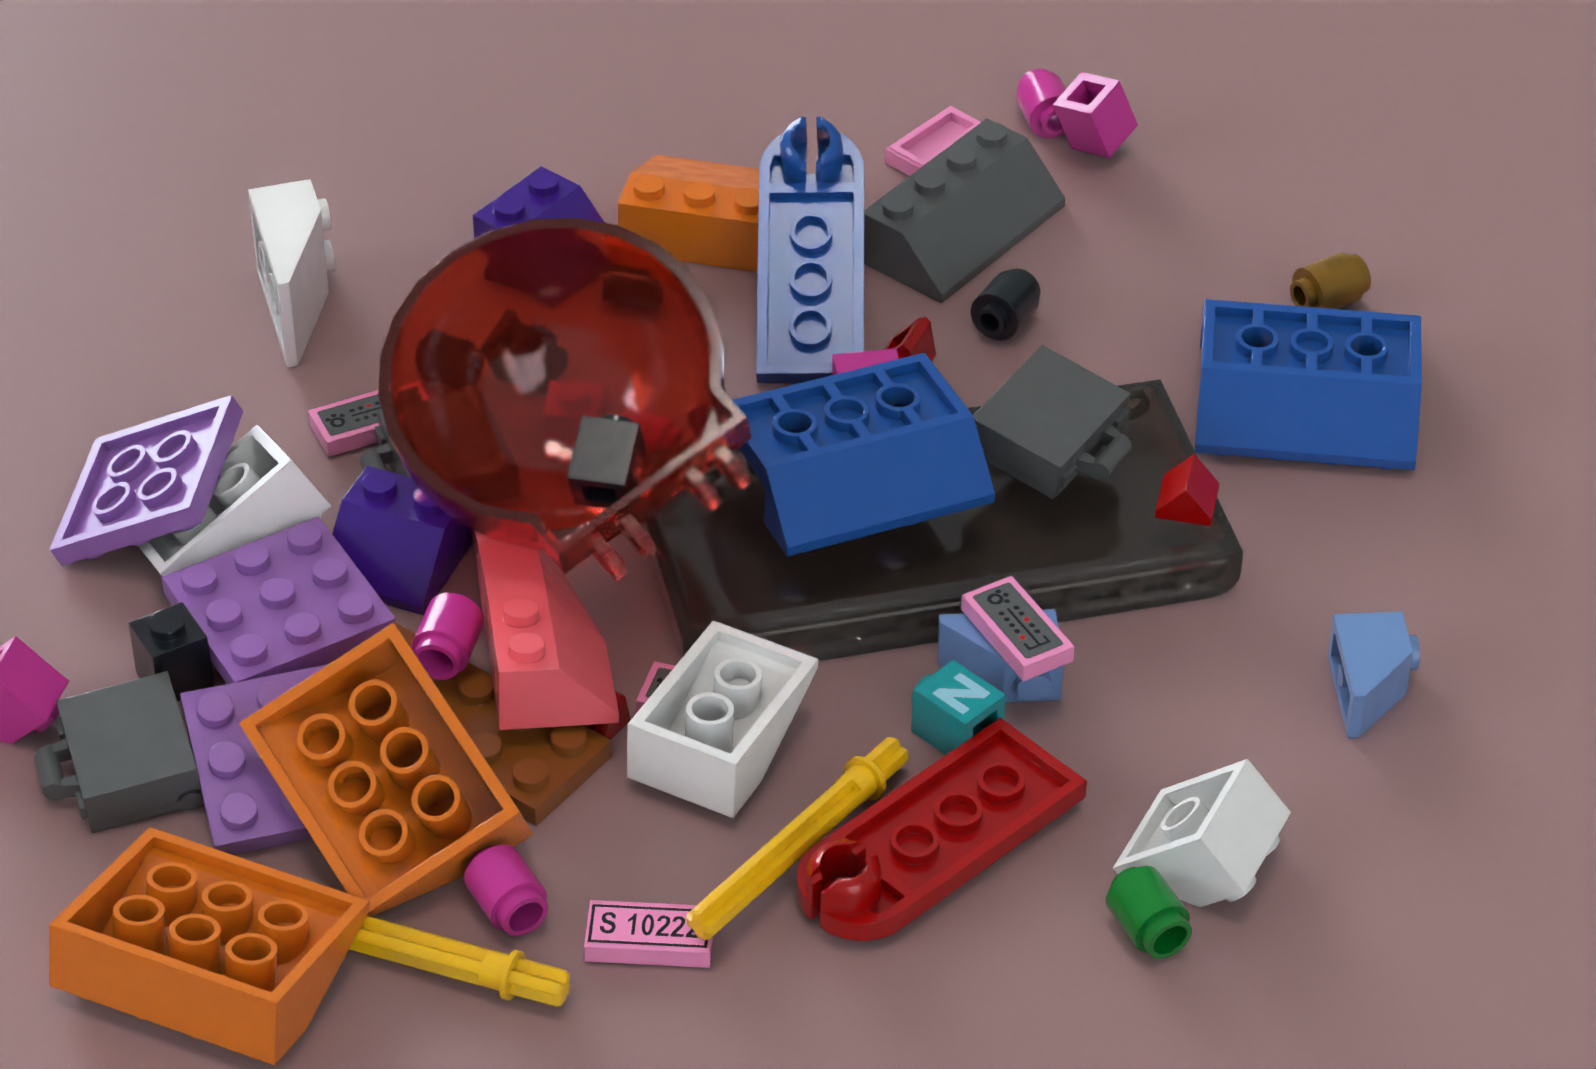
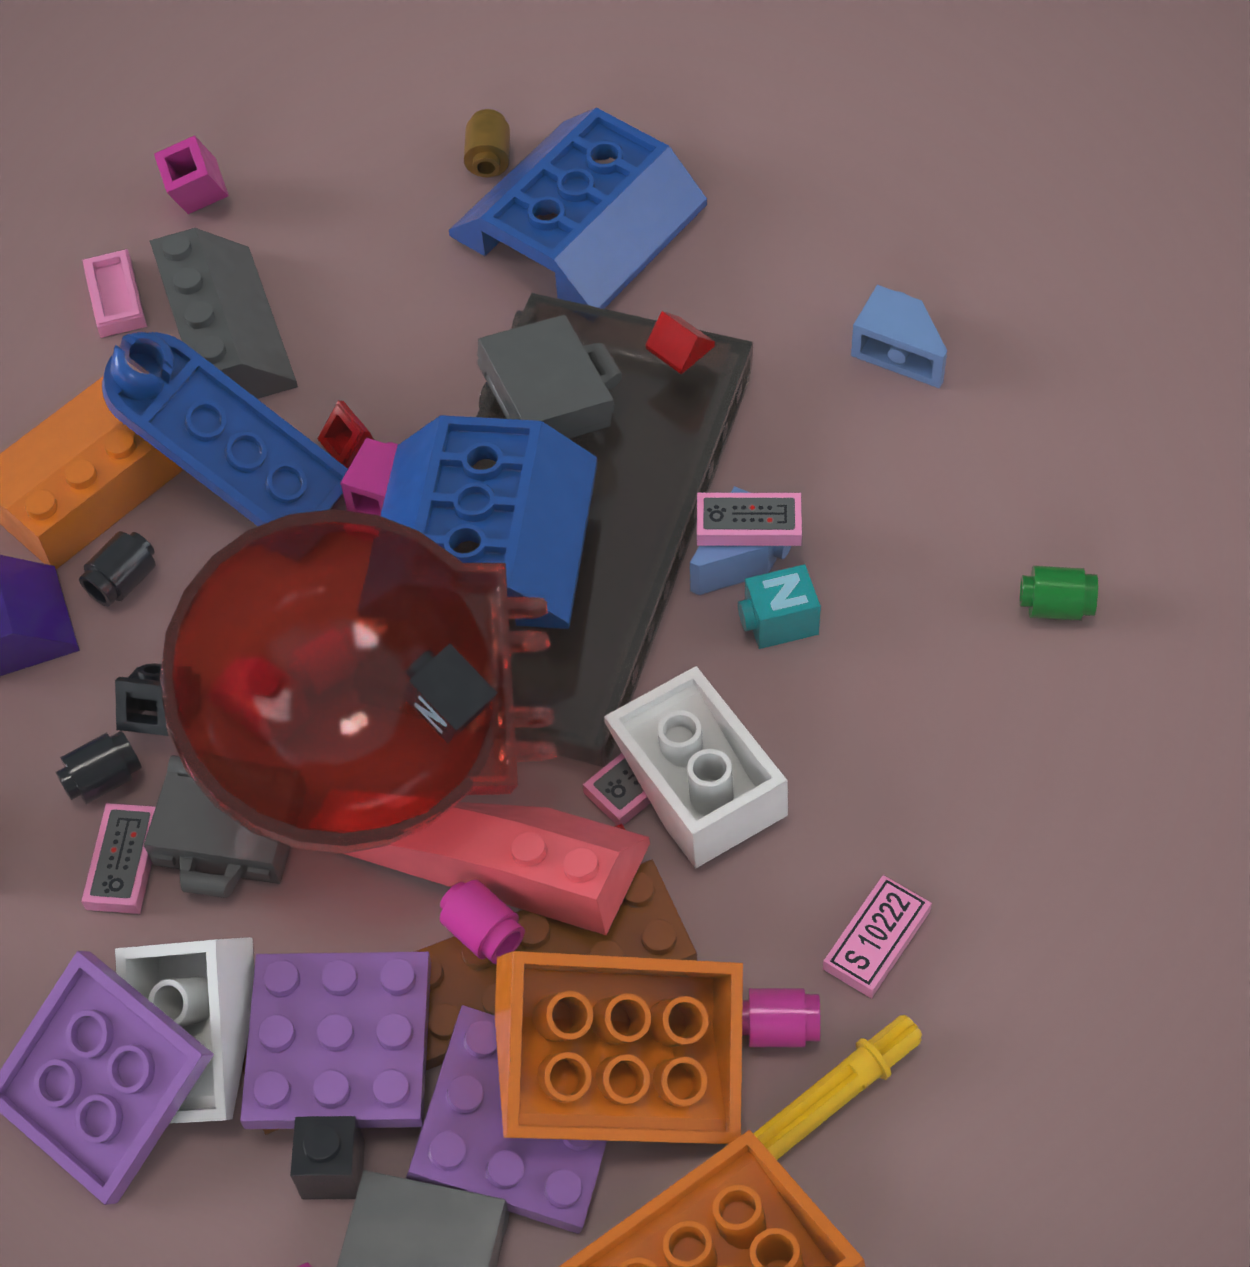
camera: 55 degrees left, 15 degrees up
dark purple slope [332,466,472,616] -> none
yellow axle [686,737,909,940] -> none
red plate [796,718,1087,941] -> none
black brick [970,269,1041,340] -> none
dark pink brick [1016,69,1066,138] -> none
white slope [1113,759,1291,907] -> none

